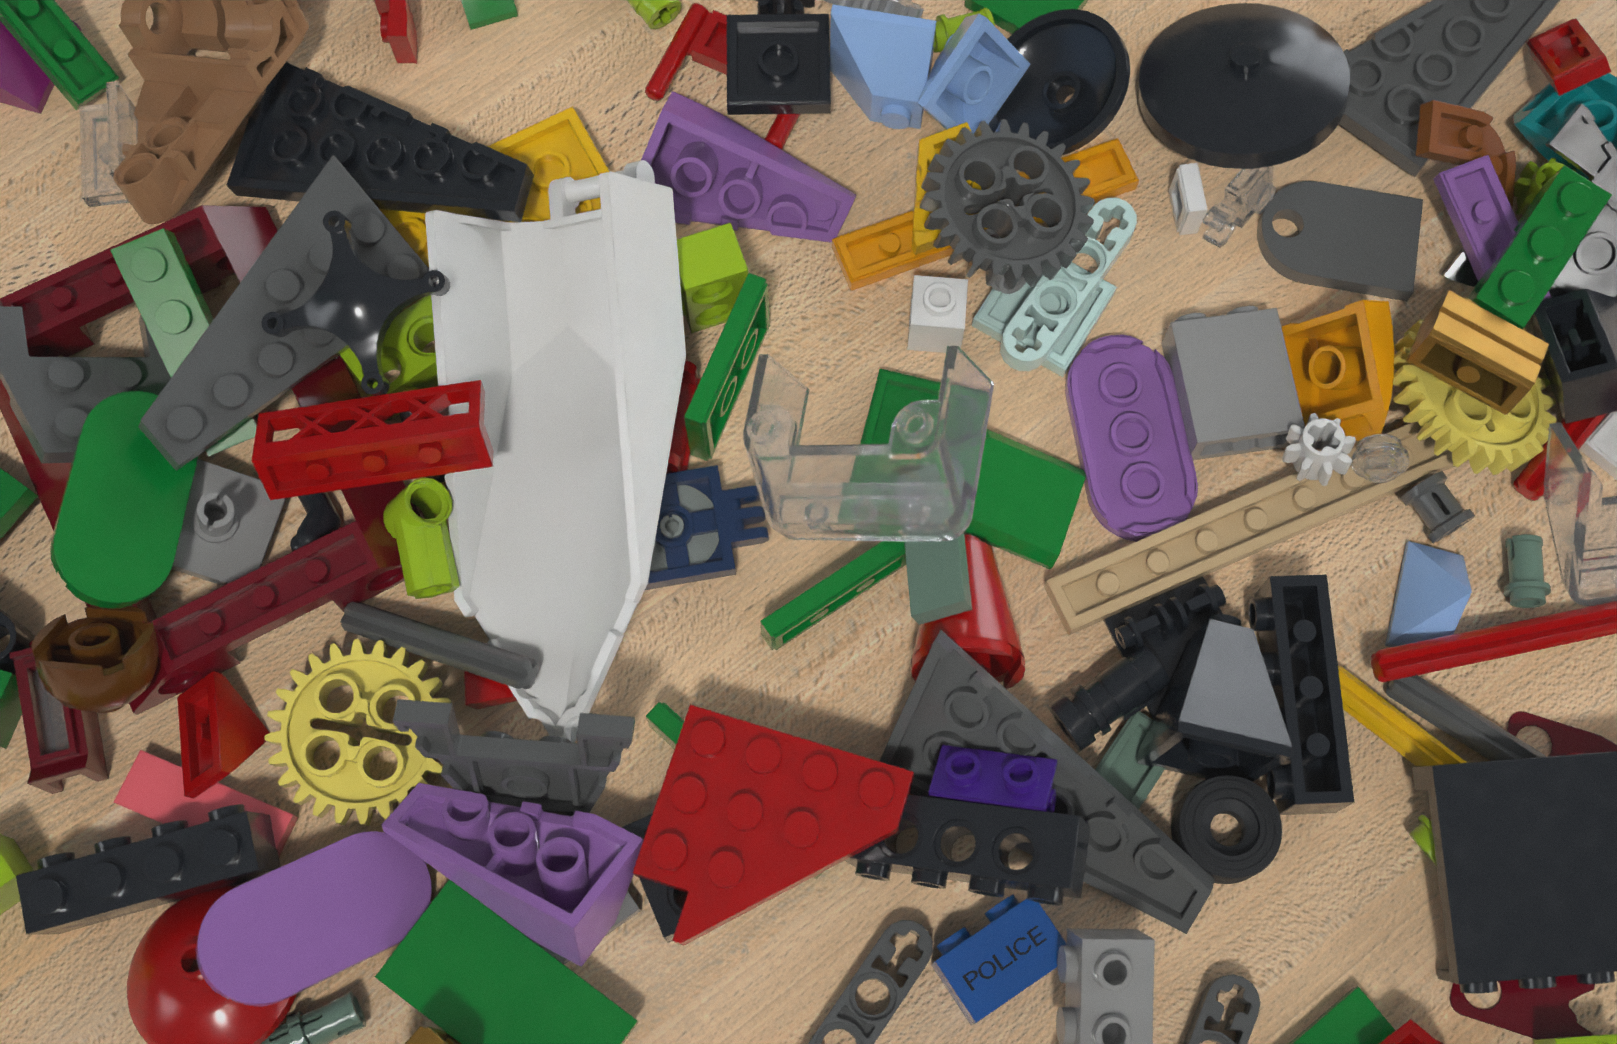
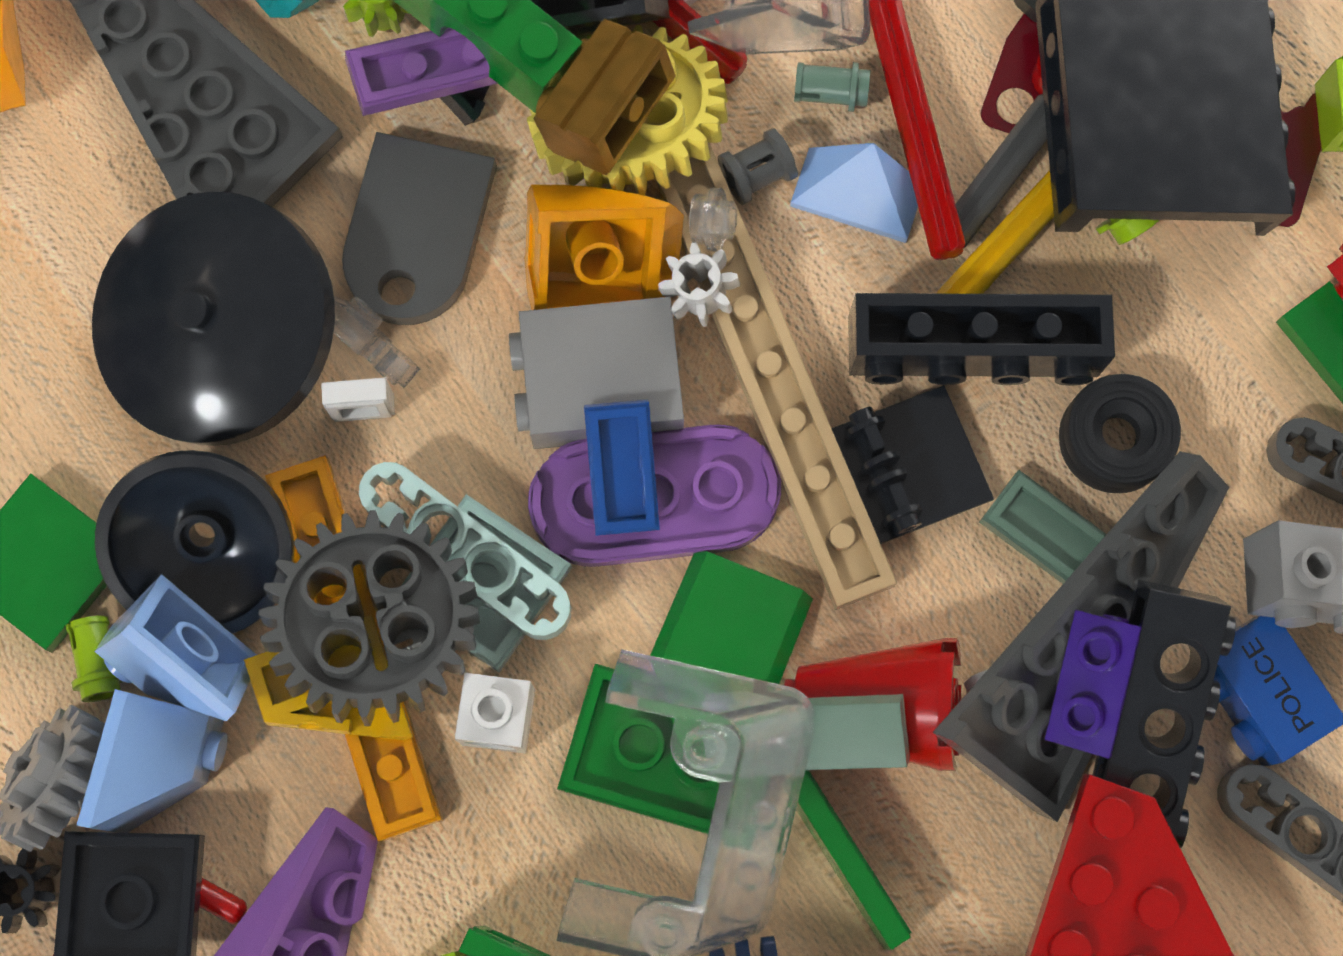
camera: 90 degrees left, 5 degrees up
black axle [1047,646,1171,752] -> none
slope [1137,614,1292,782] -> none
dark orange plate [1416,100,1516,210] -> none
none -> blue tile [584,400,660,536]

